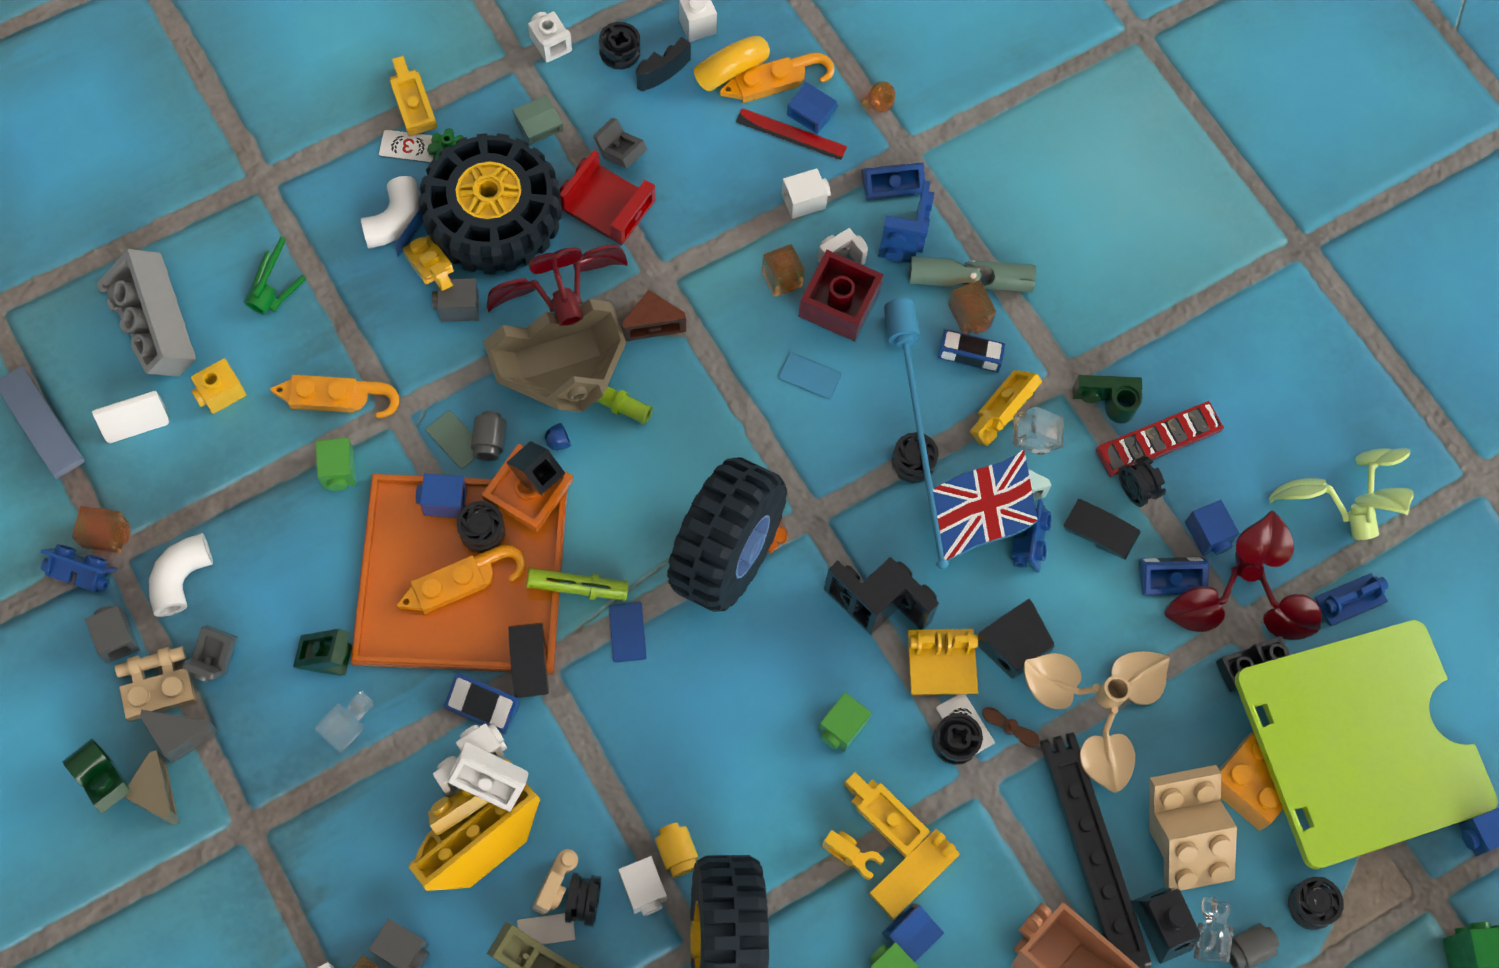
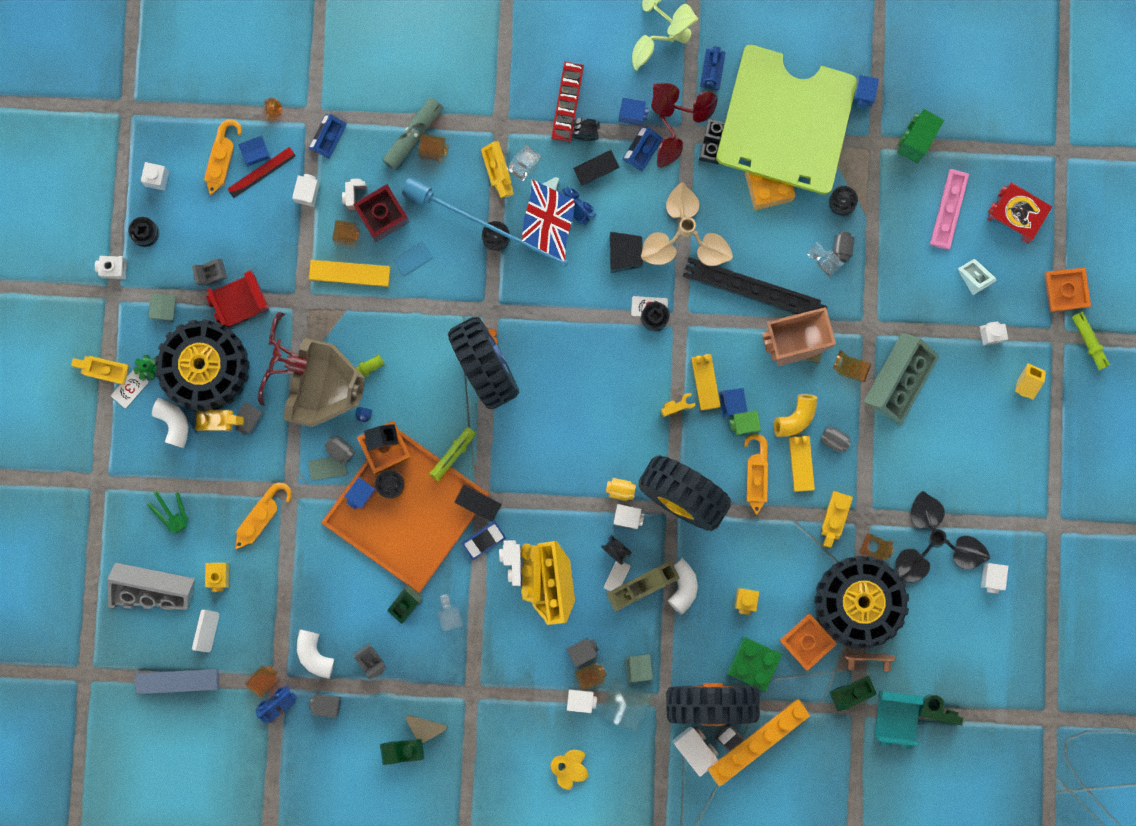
camera: 55 degrees left, 15 degrees up
tan plate [115,646,197,722] -> none
dark grey slope [140,710,217,763] -> none
bright green brick [316,437,356,491] -> none
light orange plate [397,545,526,614] -> none
white slope [446,742,529,812] -> none
tan plate [531,849,578,915] -> none
blue sticker [609,602,647,662] -> none
copper slope [623,290,686,341] -> none
black slope [636,37,691,92] -> none
yellow cylinder [694,35,770,92] -> none
bright green brick [818,692,872,752] -> none
black bracket [824,557,939,635] -> none
yellow hinge [843,772,930,858] -> none
blue bracket [878,181,934,263] -> none
yellow hinge [908,629,978,695] -> none
slope [938,329,1005,373] -> none
reddish brown piece [982,707,1040,747] -> none
dark green plate [1073,375,1143,424] -> none
black torso [1131,888,1201,964] -> none
tan bracket [1149,765,1237,891] -> none
none -> yellow tile [309,260,391,287]

